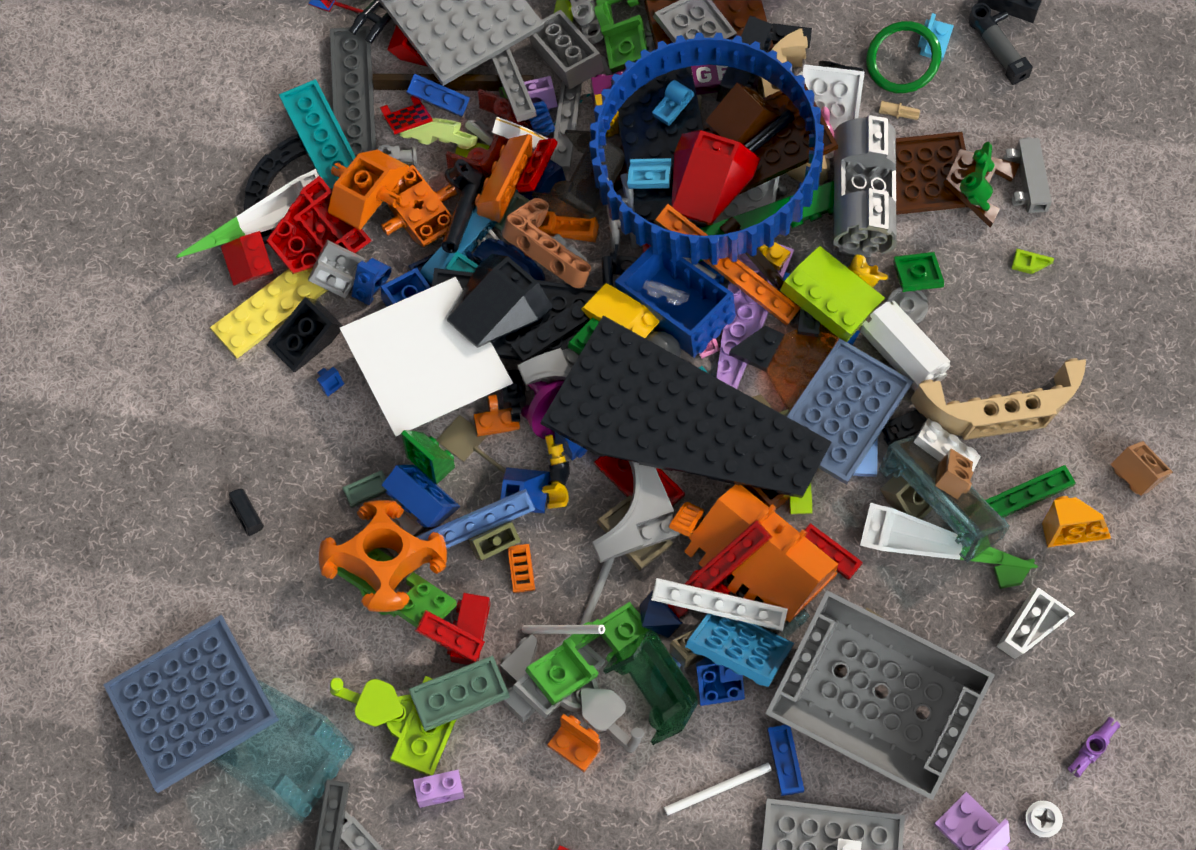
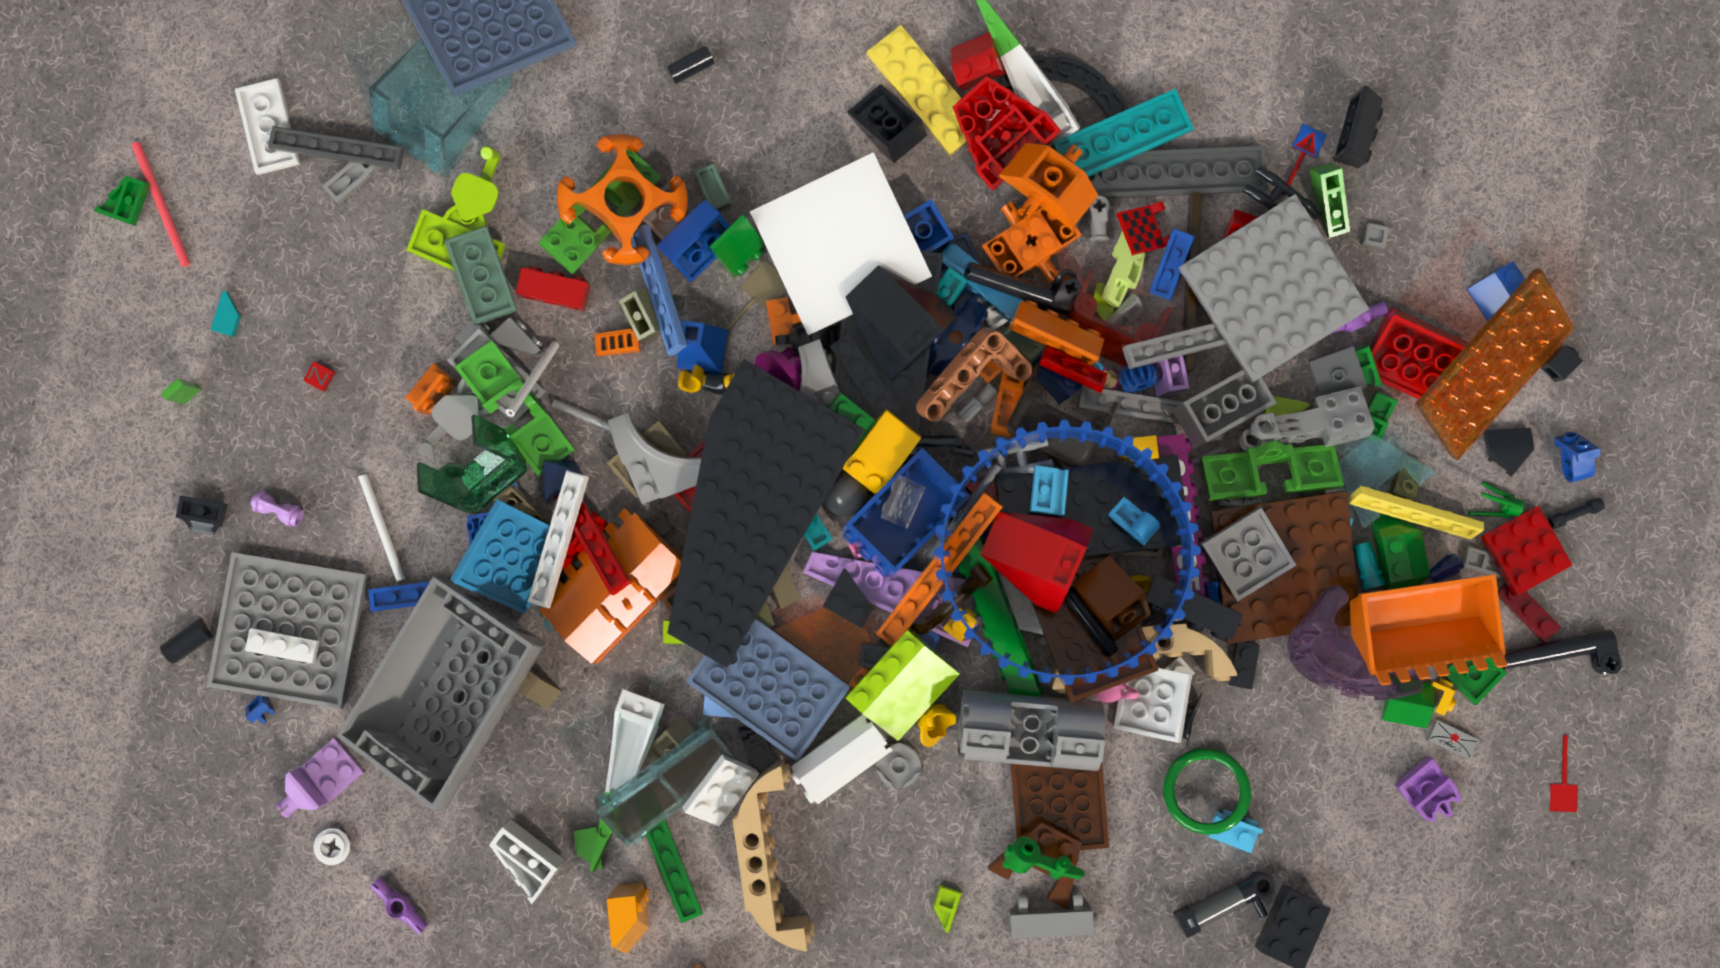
camera: 90 degrees right, 20 degrees up
light grey slope [308,240,365,298] -> none
blue tile [317,367,344,396] -> none
blue pin [351,258,392,305] -> none
lavender brick [413,770,464,808] -> none
red tile [415,610,485,663] -> none
white sticker [492,117,548,149] -> none
orange slope [669,502,704,537] -> none
red tile [805,523,863,580] -> none
tan axle [879,101,920,120] -> none
green plate [893,252,944,292] -> none
medium nougat brick [935,449,974,499] -> none

